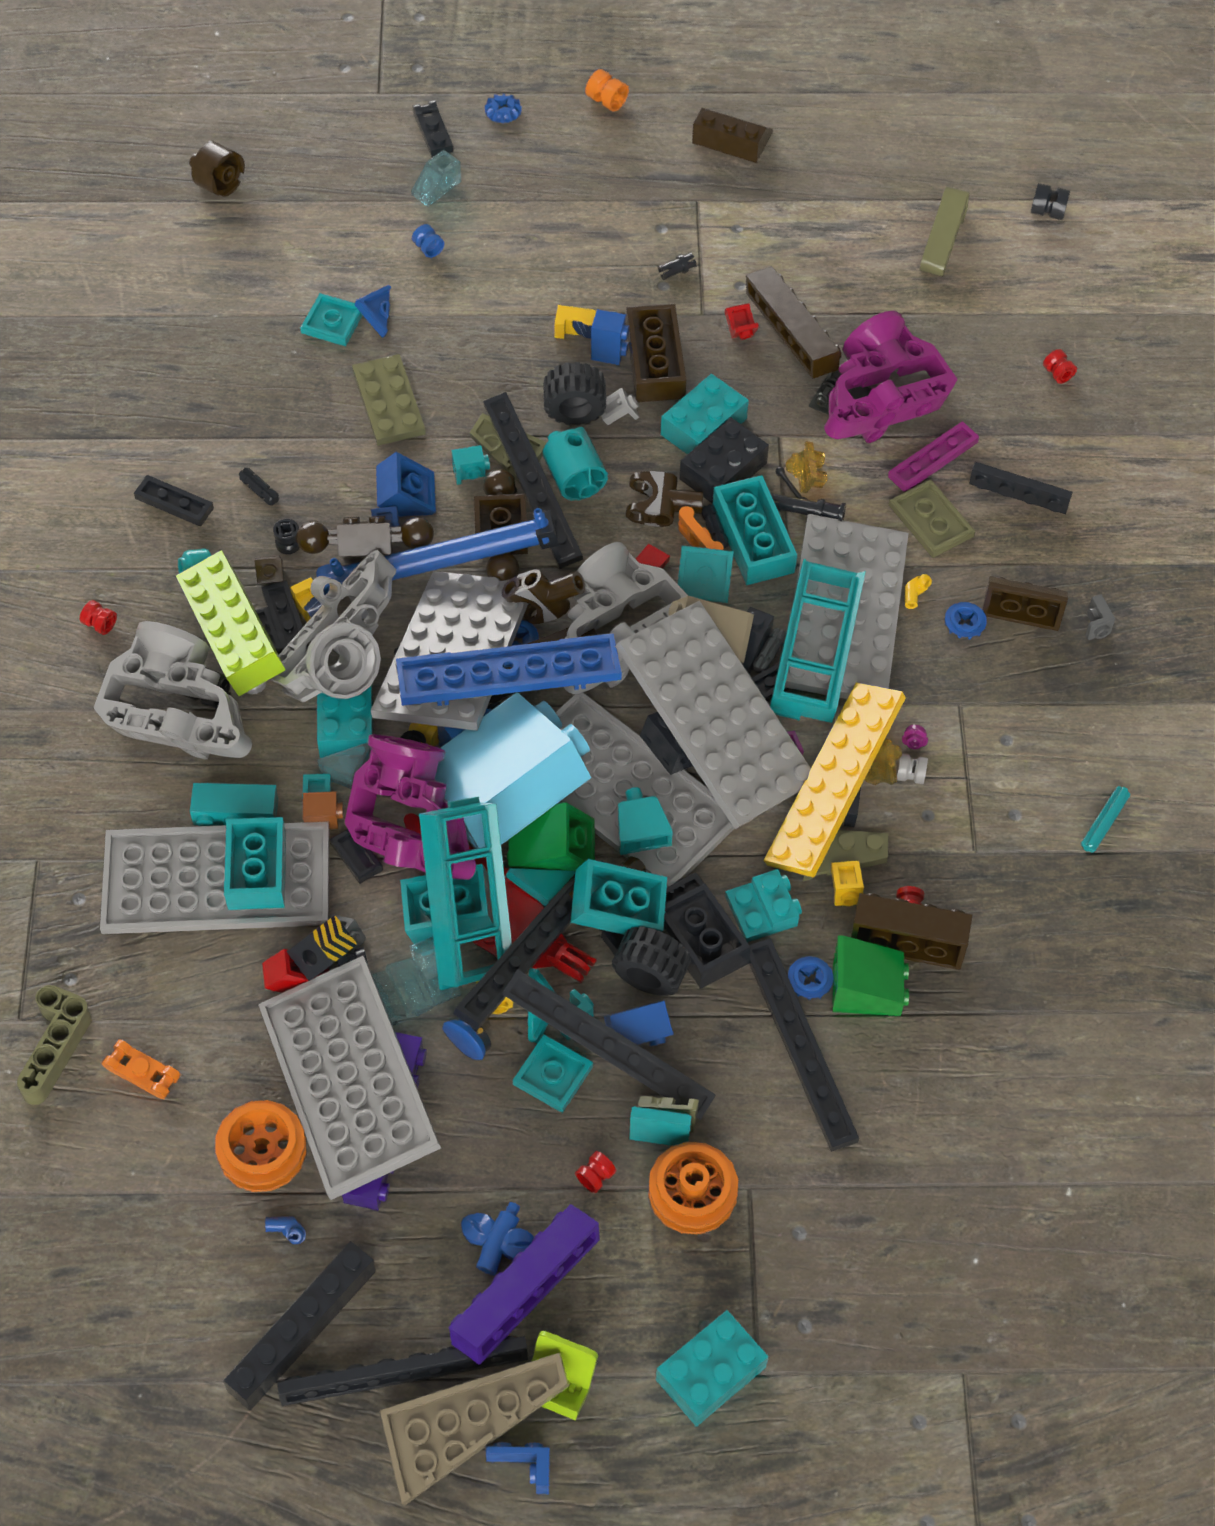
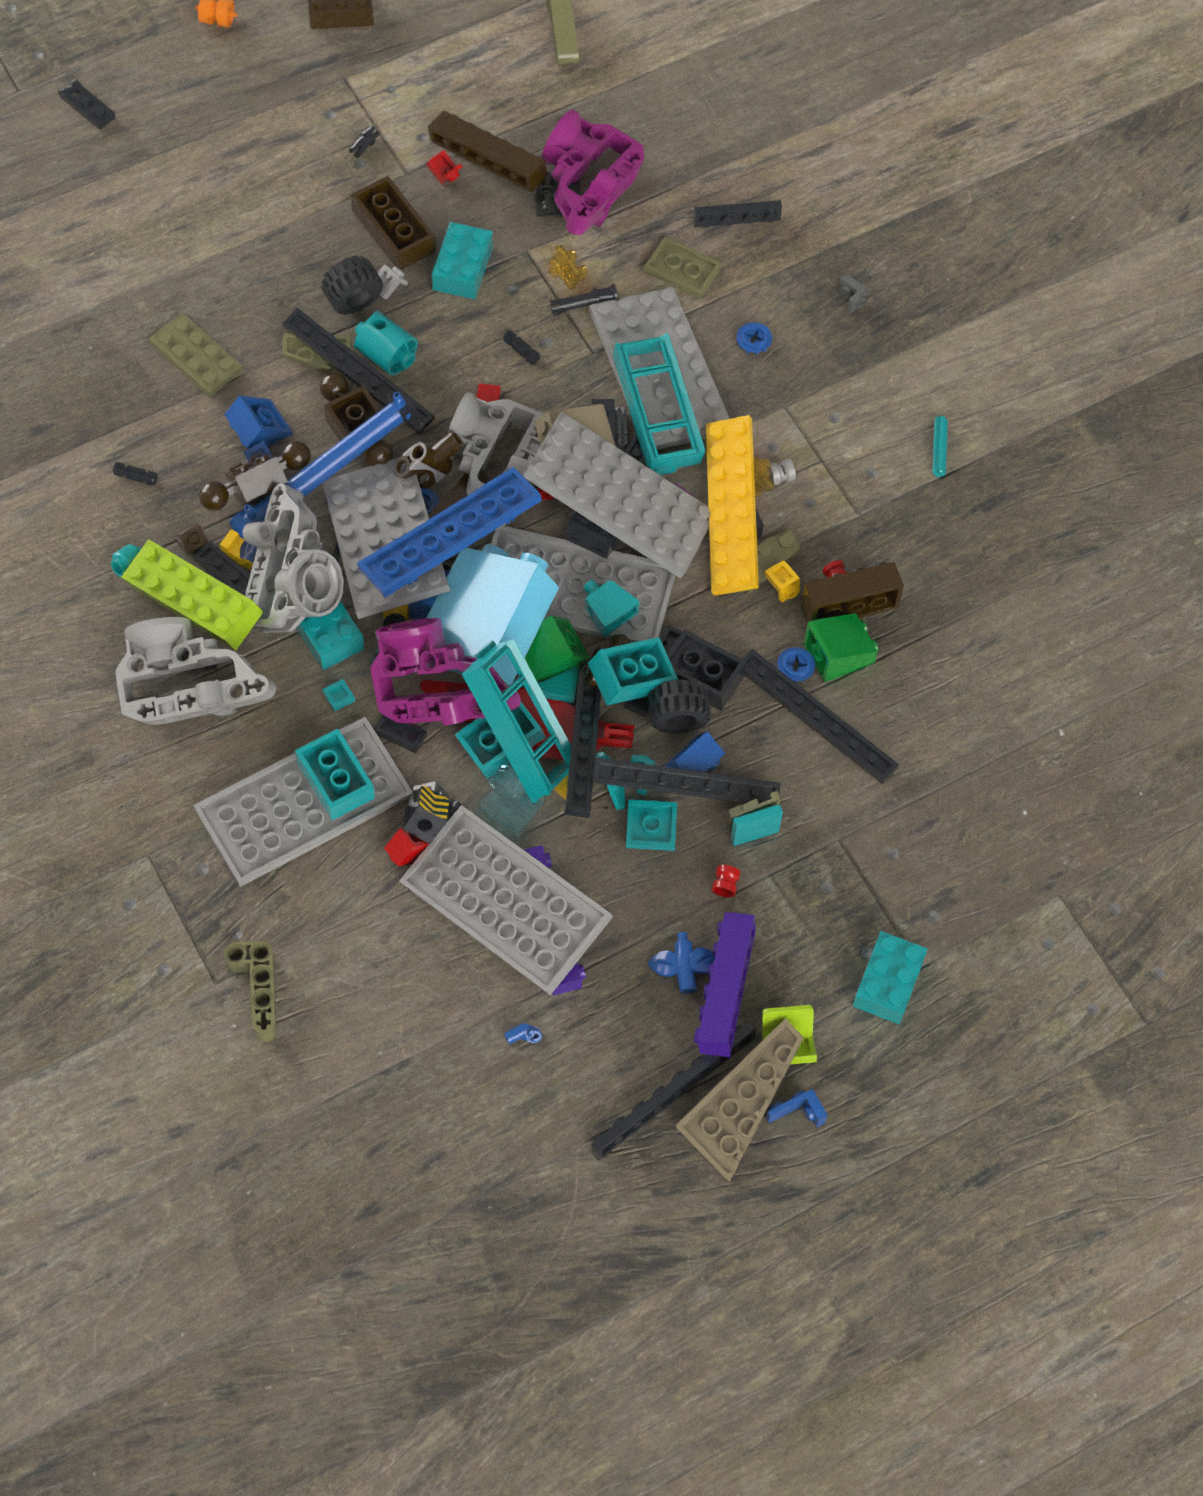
camera: 30 degrees left, 5 degrees up
red wheel [79,600,117,635] -> none
orange plate [102,1039,181,1100] -> none
black plate [134,475,214,527] -> none
teal brick [190,783,279,826] -> none
orange wheel [215,1100,306,1192] -> none
black brick [223,1241,376,1411] -> none
black wheel [273,519,300,554] -> none
teal tile [300,293,363,346] -> none
dark orange brick [303,792,344,829] -> none
clear light blue slope [317,743,371,789] -> none
blue tile [354,285,391,338] -> none
clear light blue slope [411,150,461,206] -> none
blue wheel [412,224,445,258] -> none
blue piece [442,1019,492,1060] -> none
teal brick [451,445,490,485] -> none
blue gear [485,93,521,123] -> none
yellow leg [555,305,596,339] -> none
blue brick [591,309,629,365] -> none
dark brown connector [626,471,703,527] -> none
orange wheel [648,1142,738,1235] -> none
orange plate [678,506,724,550] -> none
teal tile [678,546,734,603] -> none
black piece [679,417,769,504] -> none
teal brick [713,475,797,586] -> none
teal plate [725,869,802,943] -> none
black hinge [775,467,808,500] -> none
magenta plate [888,421,979,492] -> none
magenta plate [902,725,928,749] -> none
yellow arm [905,574,932,609] -> none
dark brown slope [982,576,1068,631] -> none
red wheel [1043,349,1077,384] -> none

